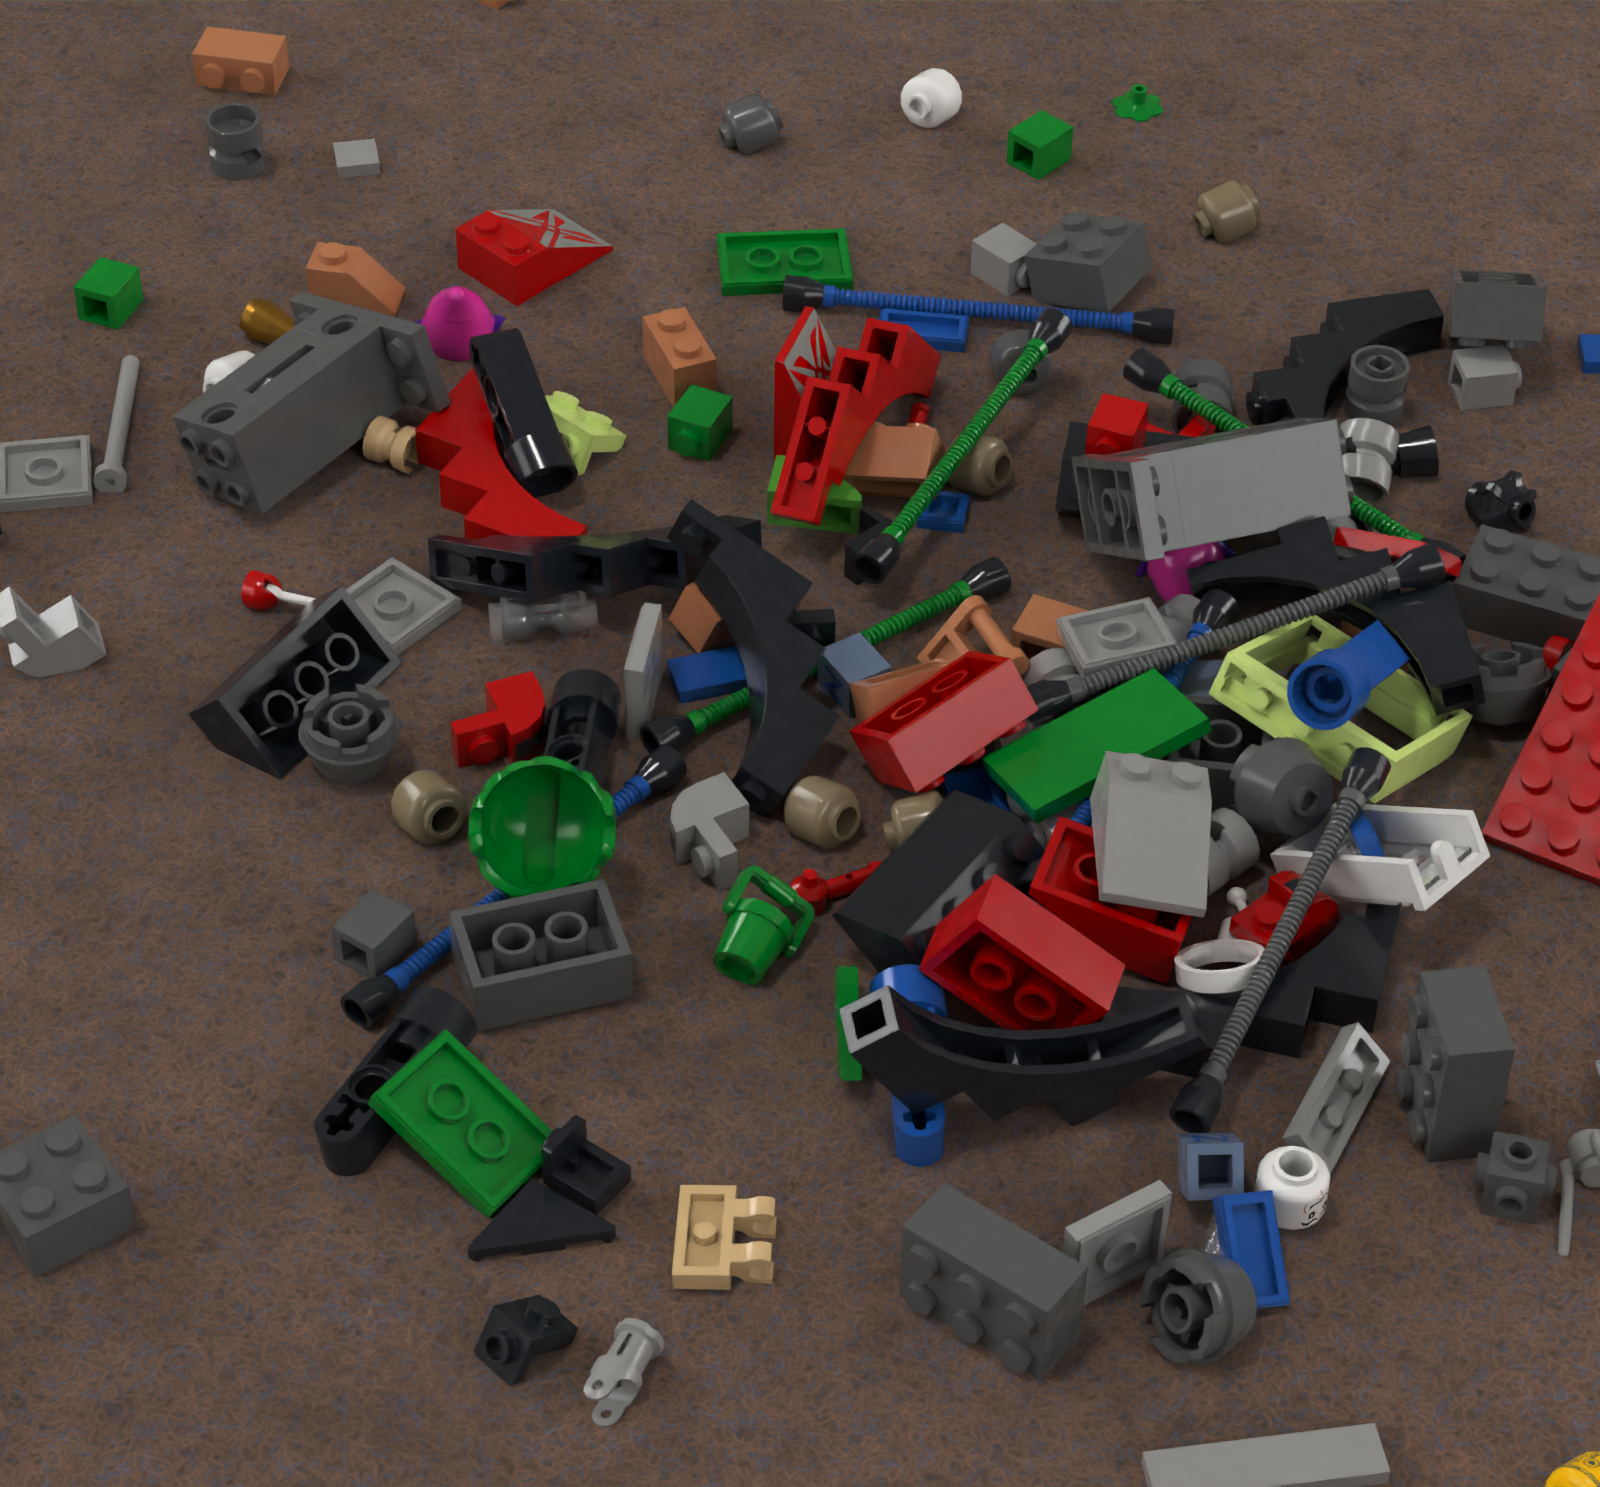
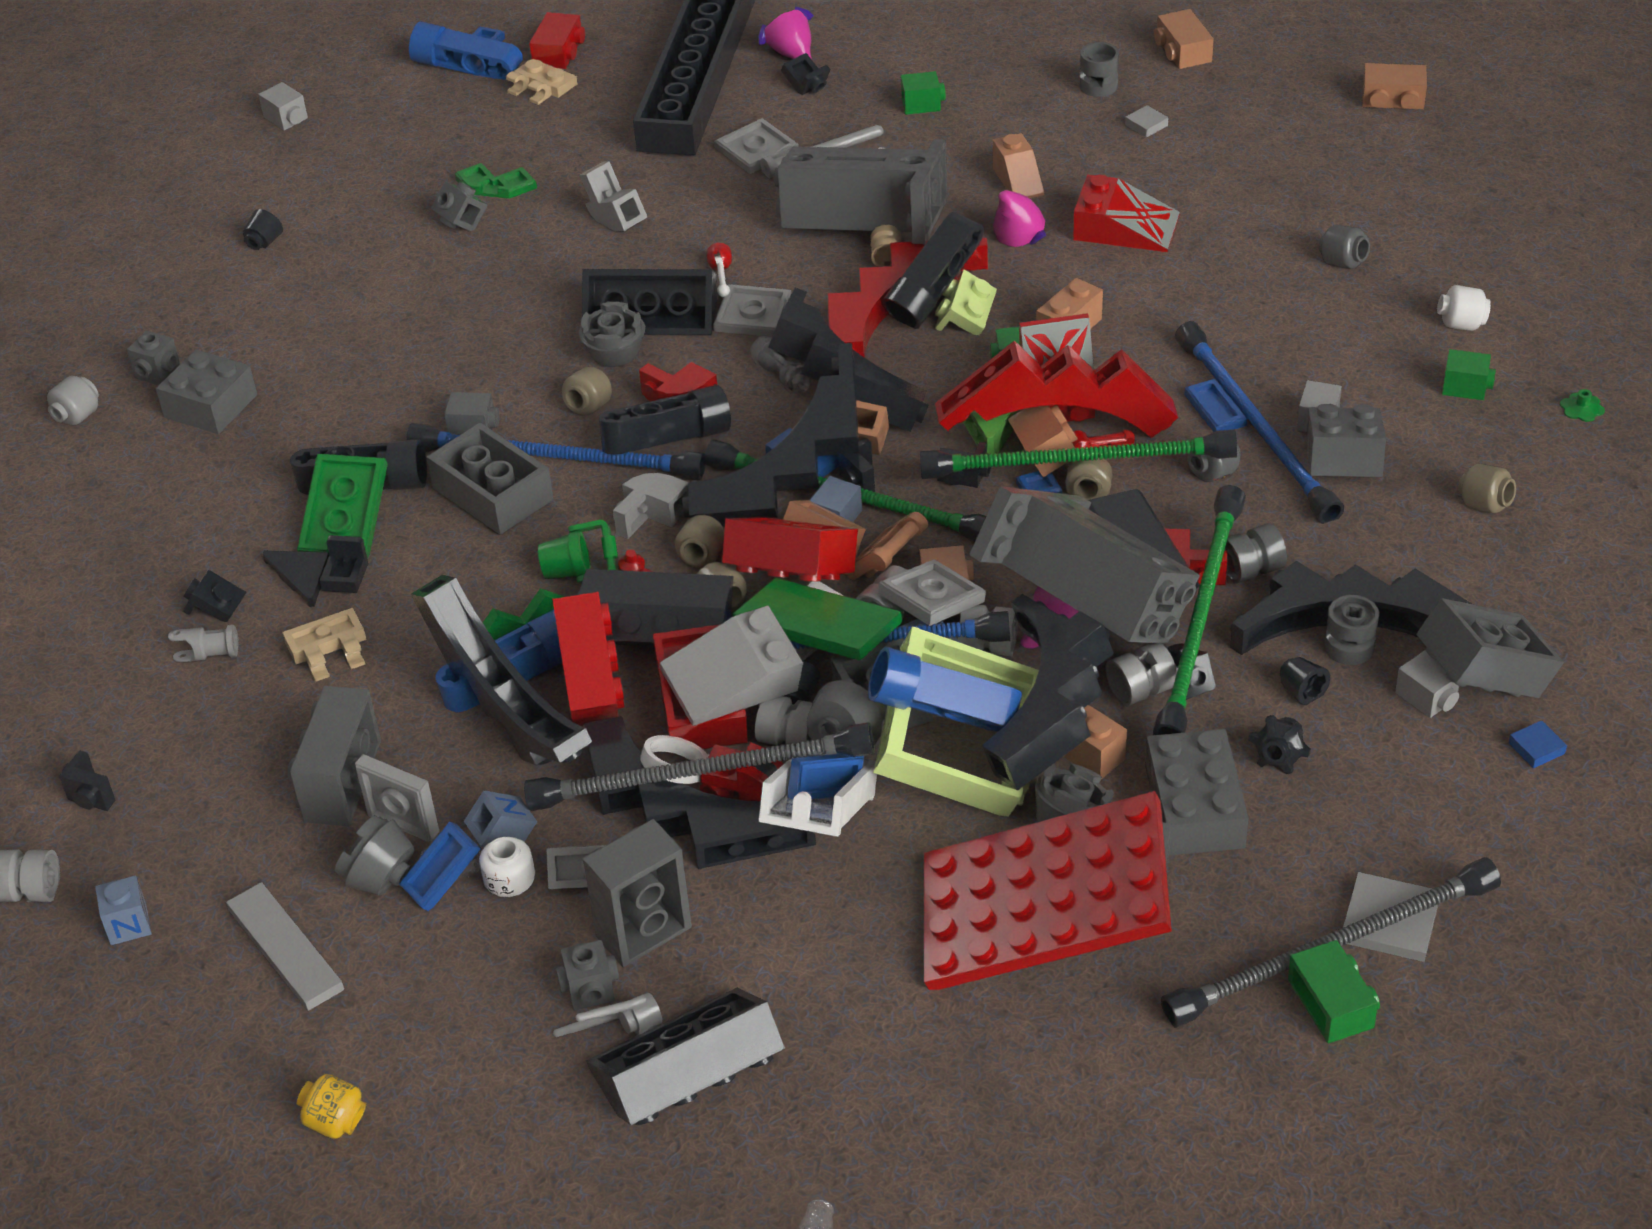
camera: 65 degrees right, 0 degrees up
pearl gold cone [239,298,295,344] -> none
green piece [468,756,617,898] -> none
light grey tile [623,603,663,742] -> none
green tile [716,228,853,296] -> none
dark grey hose [1026,543,1446,726] -> none
red brick [1085,393,1149,455] -> none
red plate [1333,526,1462,577] -> none
light grey wheel [1340,418,1400,504] -> none

